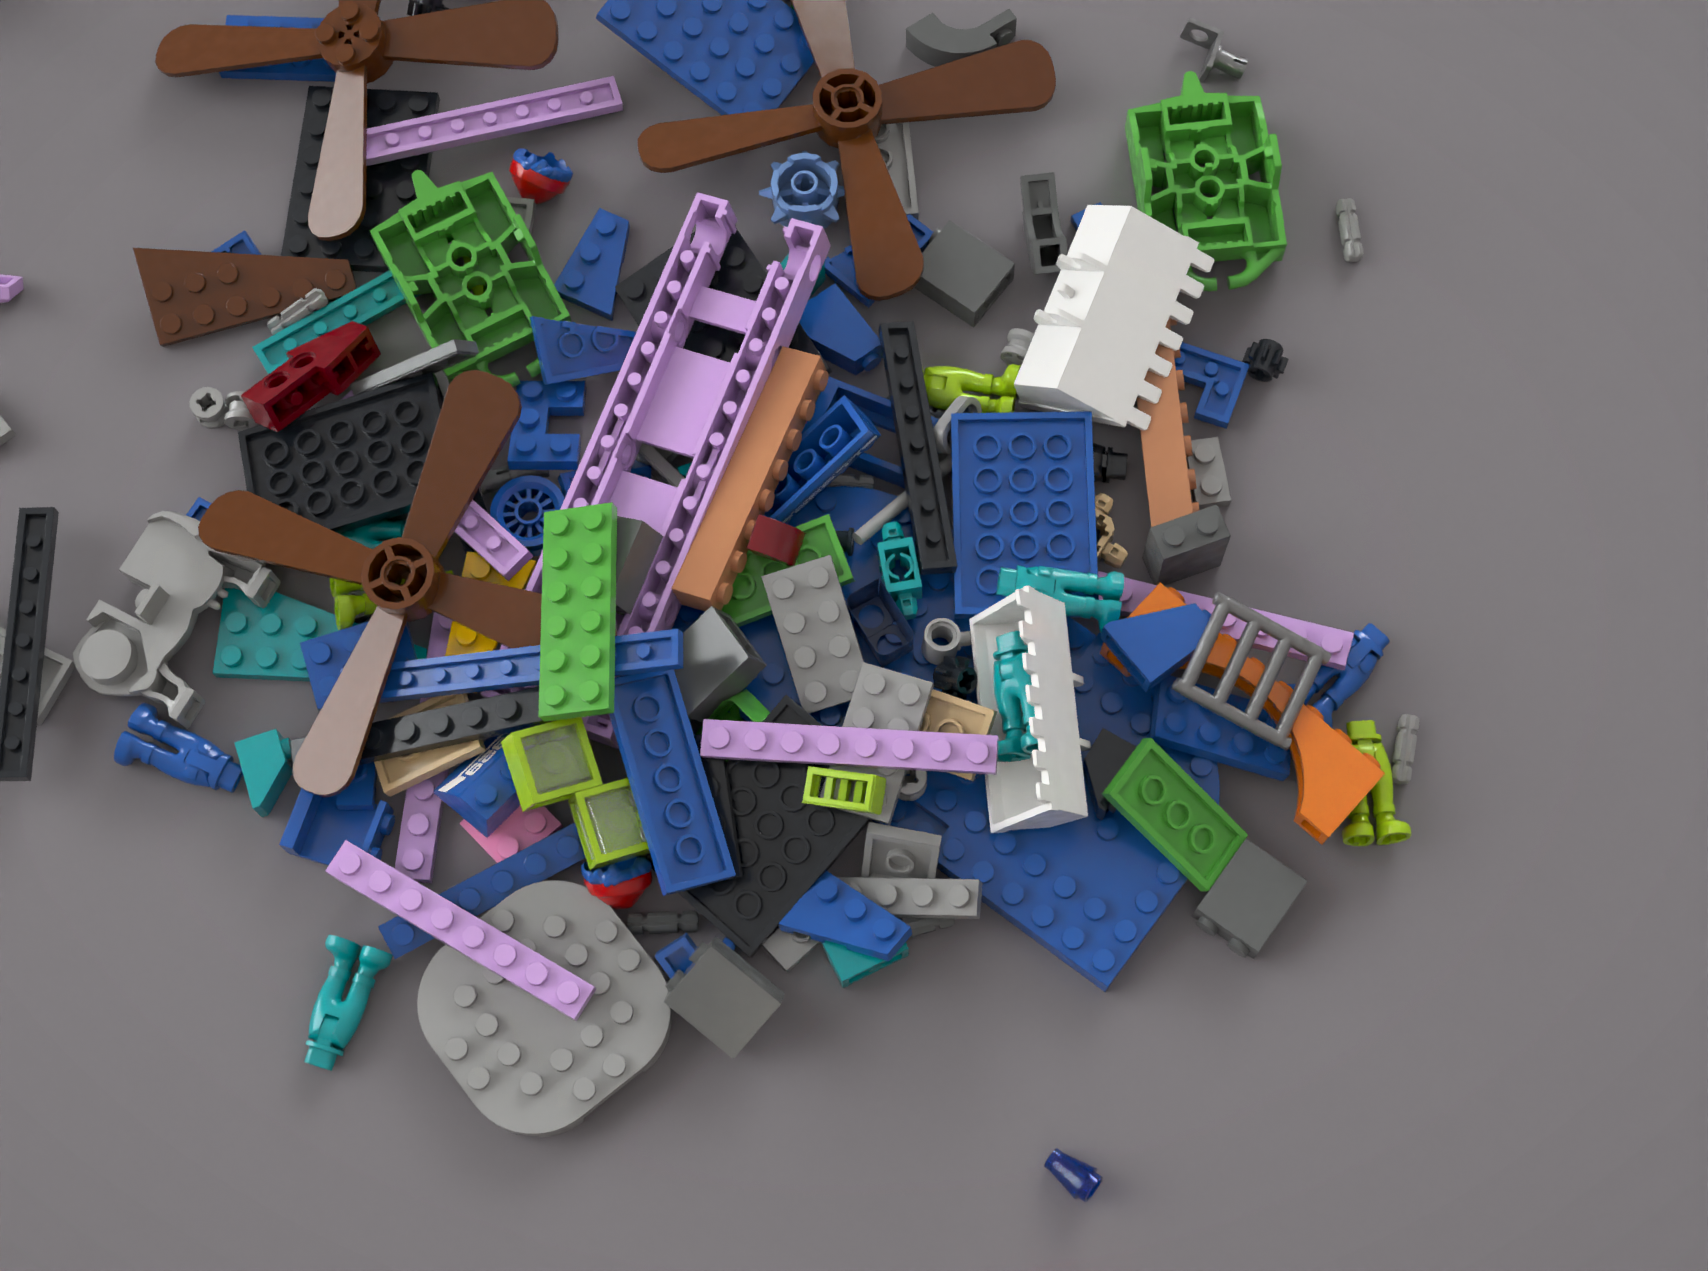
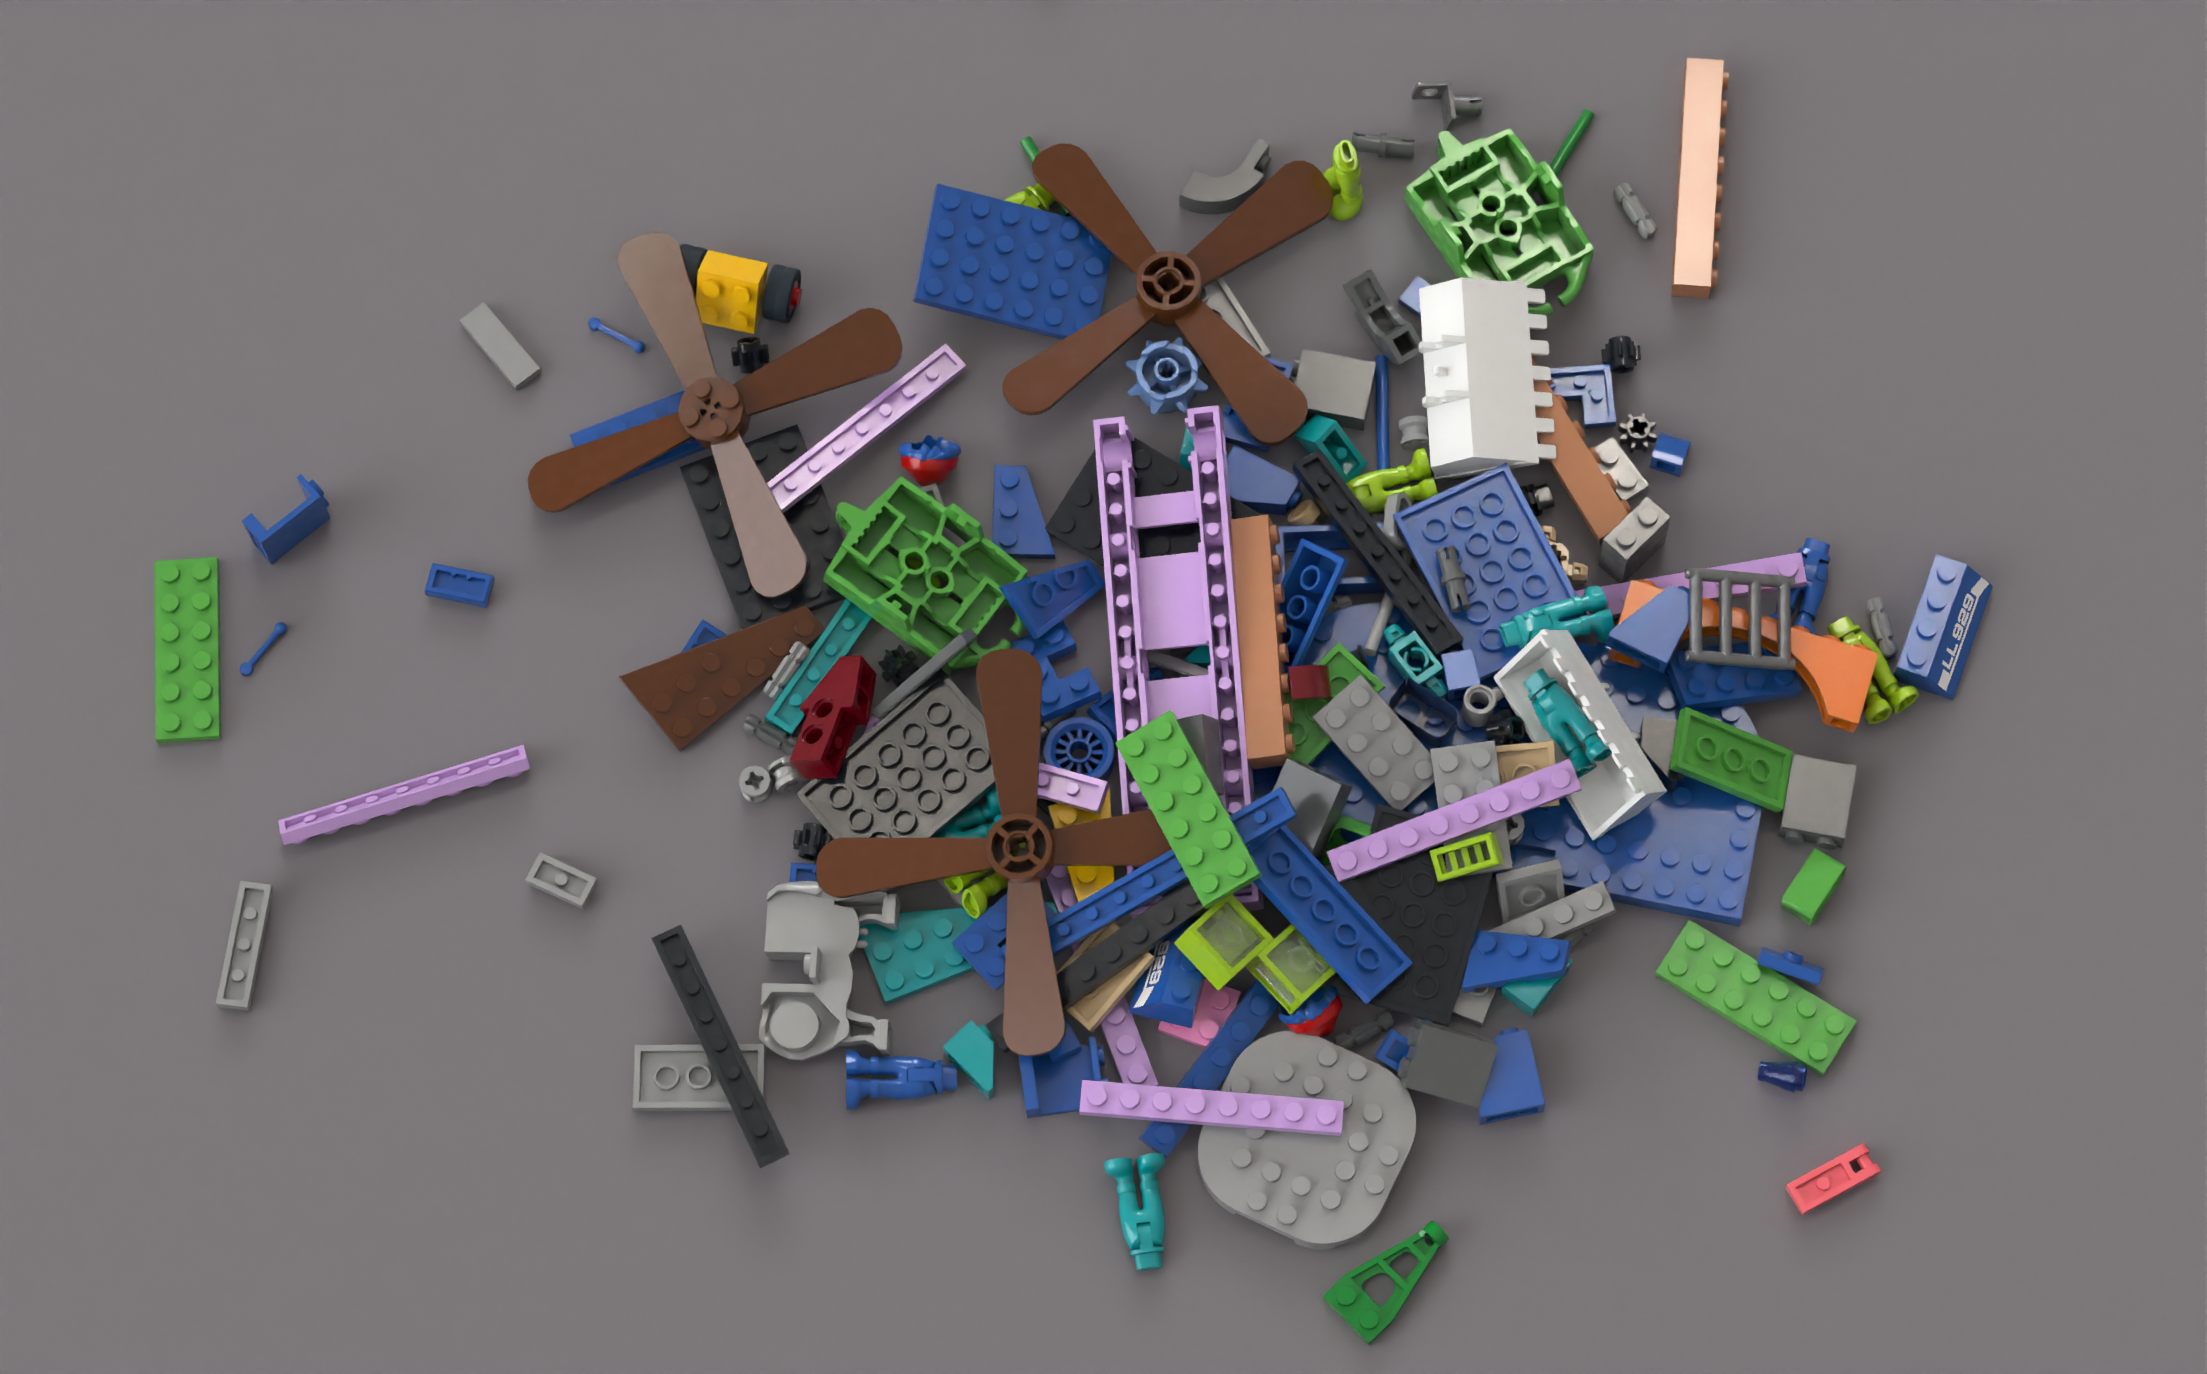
camera: 25 degrees left, 0 degrees up
none -> blue plate [424,563,495,608]
none -> dark grey axle [743,714,798,755]
none -> black gear [793,823,833,861]
none -> black gear [878,645,919,687]
none -> tan tile [1287,500,1320,526]
none -> teal slope [1295,414,1368,483]
none -> lime piece [1323,140,1363,221]
none -> green plate [1323,1220,1449,1345]
none -> dark grey pin [1352,132,1415,159]
none -> blue bar [1375,355,1390,470]
none -> dark grey pin [1435,546,1471,613]
none -> panel [1440,649,1480,701]
none -> blue slope [1478,1028,1545,1125]
none -> green bar [1549,109,1595,177]
none -> black gear [1618,413,1657,453]
none -> blue brick [1649,433,1691,477]
none -> bright green plate [1655,920,1857,1077]
none -> brick [1671,58,1729,299]
none -> blue plate [1757,947,1824,985]
none -> bright green piece [1781,848,1847,926]
none -> blue slope [1894,554,1993,700]

